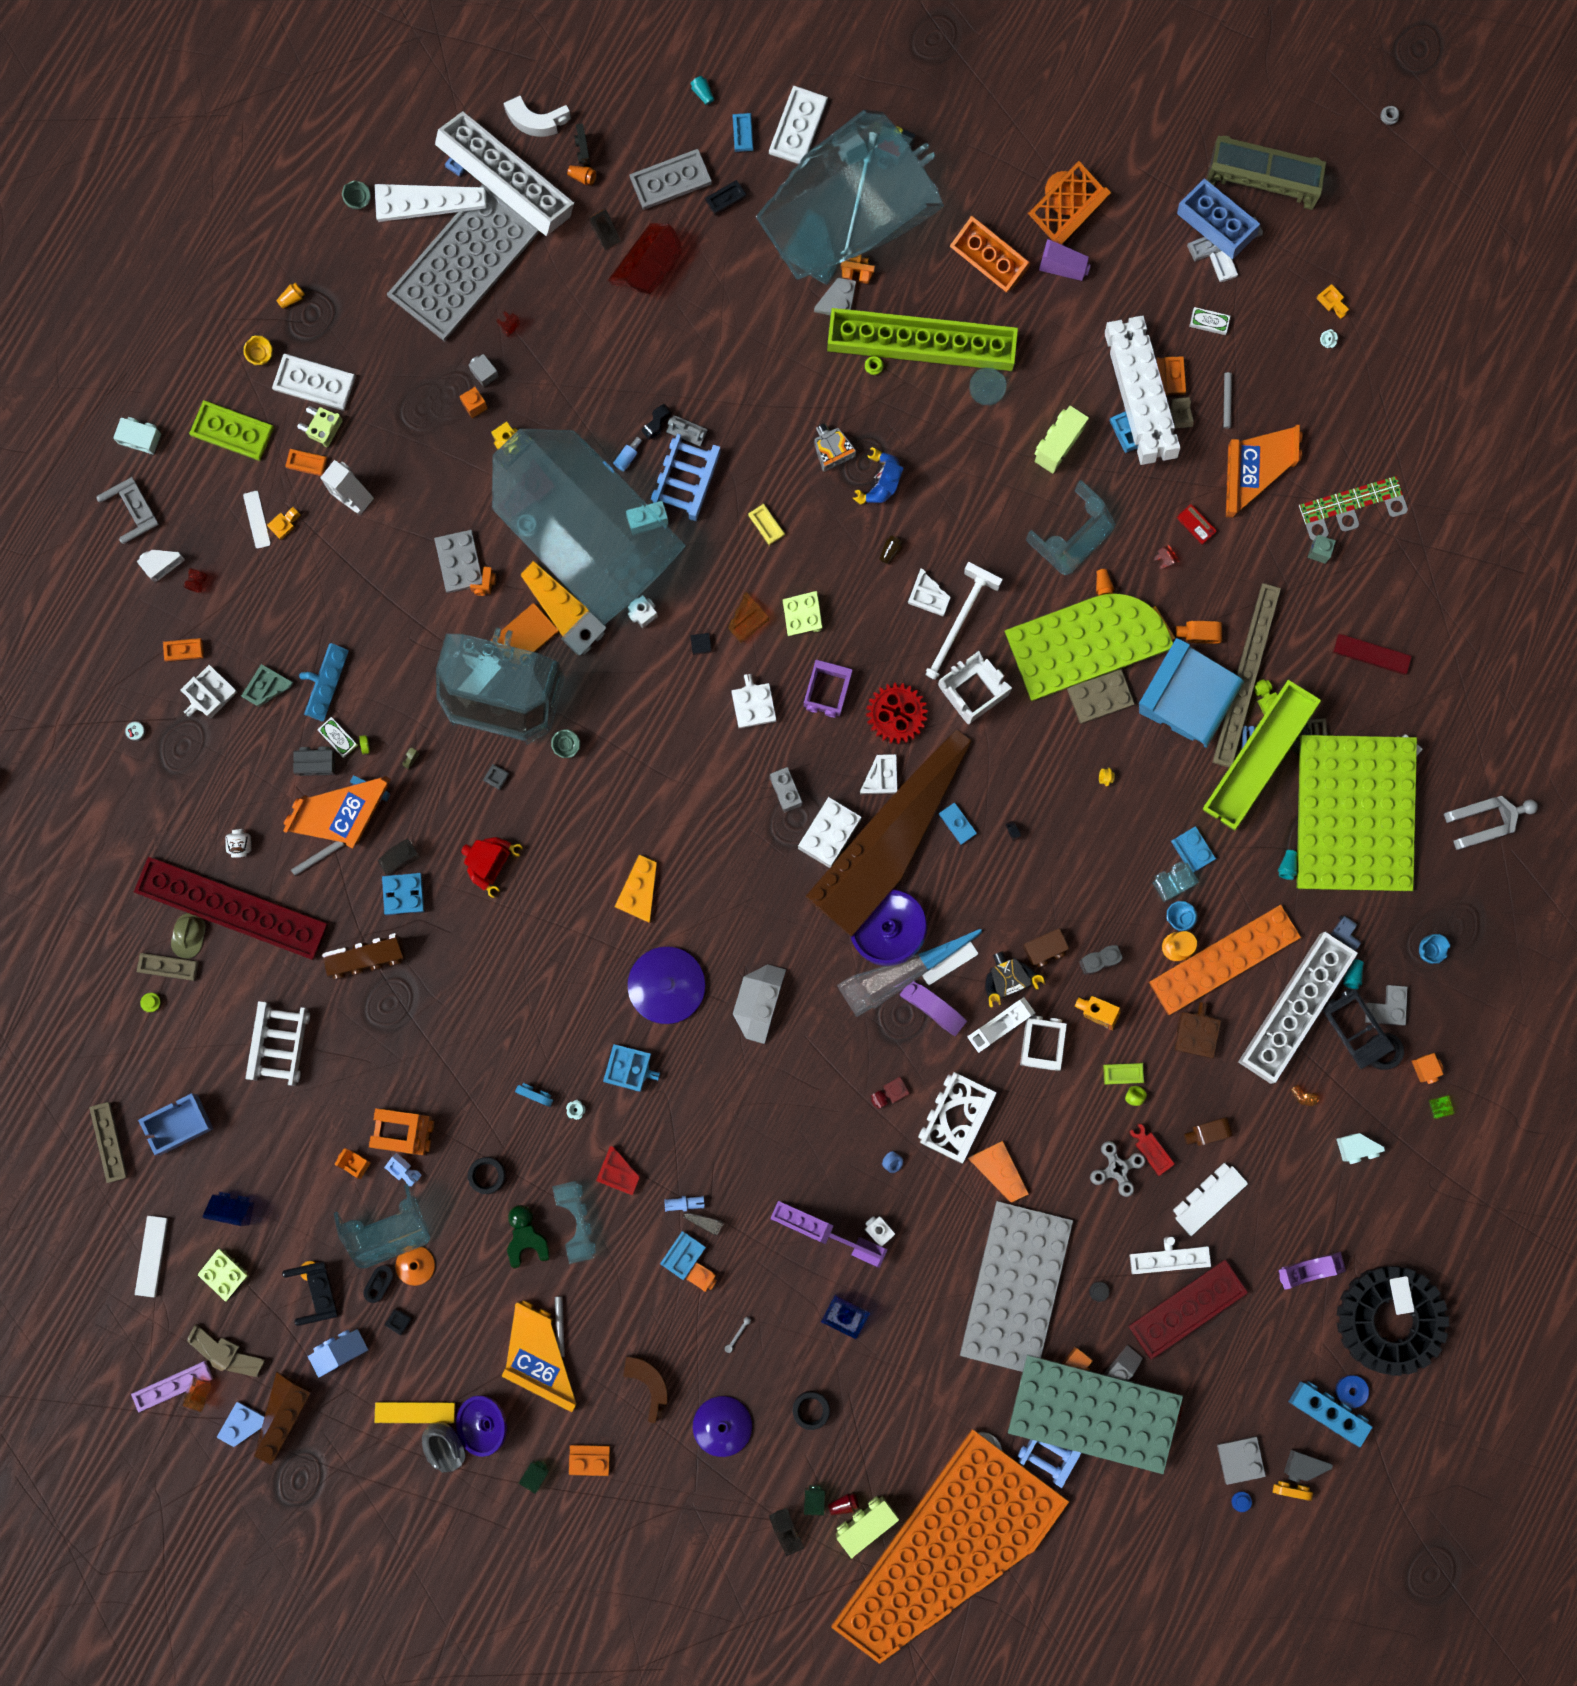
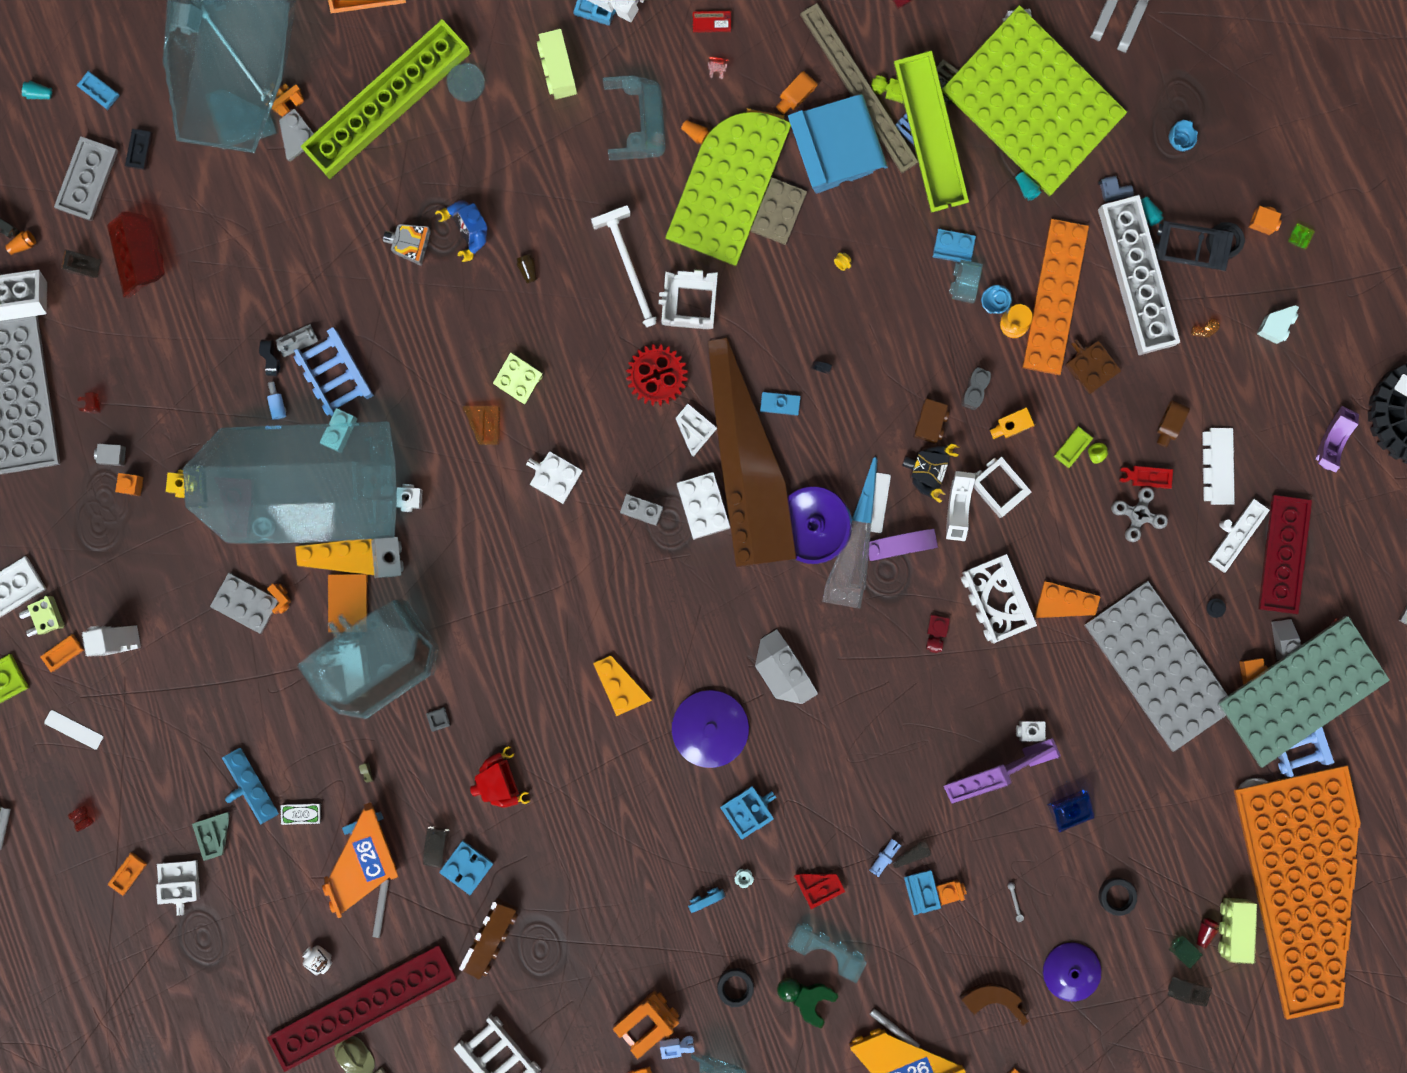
camera: 45 degrees left, 5 degrees up
tile [125,721,146,741] -> none
white slope [137,550,185,583] -> none
light orange plate [267,507,301,540] -> none
dark grey brick [293,747,335,776] -> none
lime tile [359,735,370,755] -> none
sand green hair [551,729,580,758] -> none
black tile [690,633,712,655] -> none
light yellow tile [748,504,785,546] -> none
white tile [769,86,828,165] -> none
medium lavender window [803,660,852,718] -> none
lime plate [865,356,883,375] -> none
medium blue tile [882,1151,903,1173] -> none
white wing [908,569,950,616] -> none
light grey plate [1365,985,1407,1026] -> none

